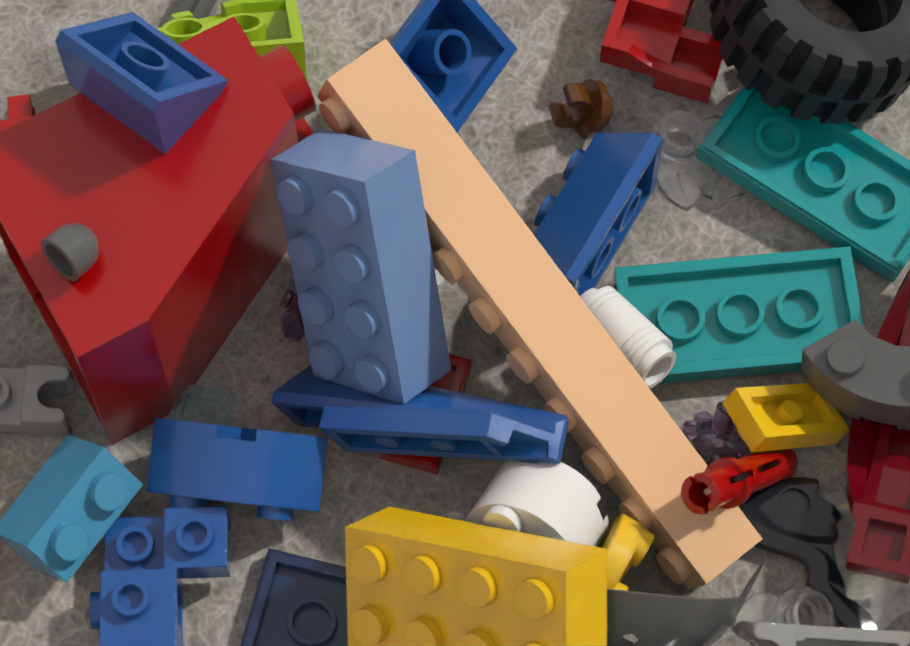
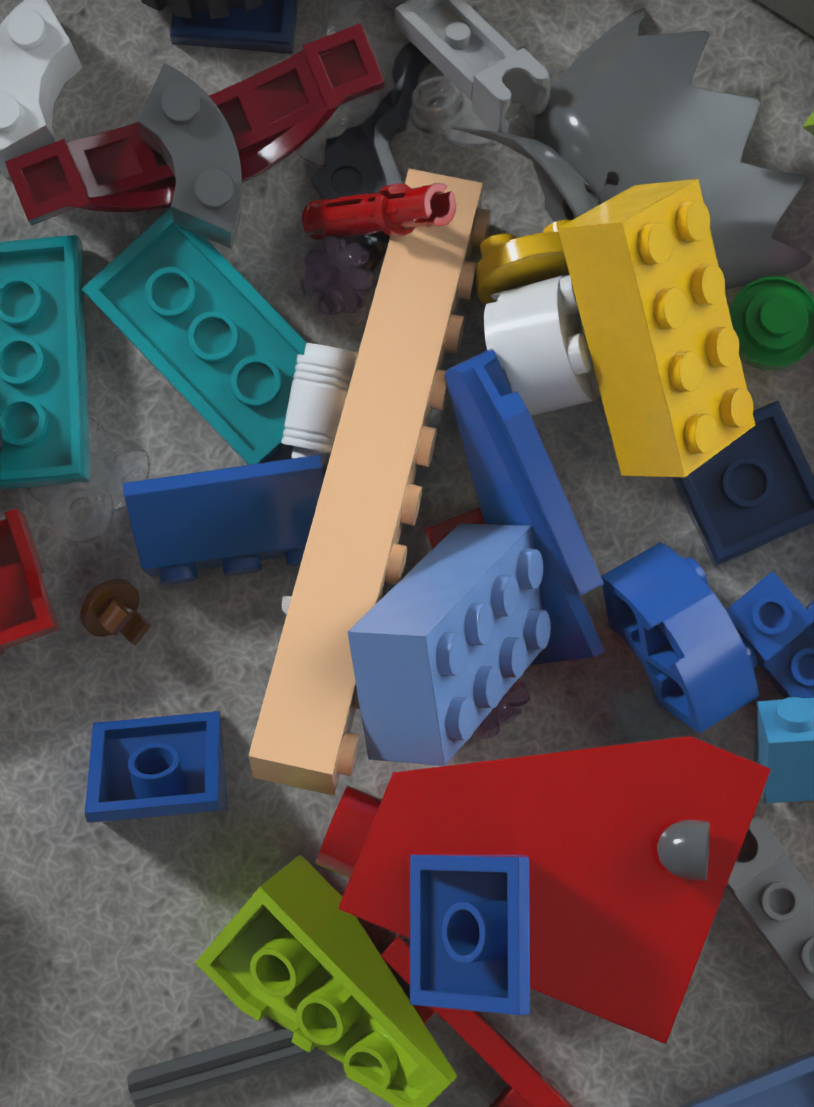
camera: 125 degrees left, 15 degrees up
yellow plate [722,383,850,452] -> none

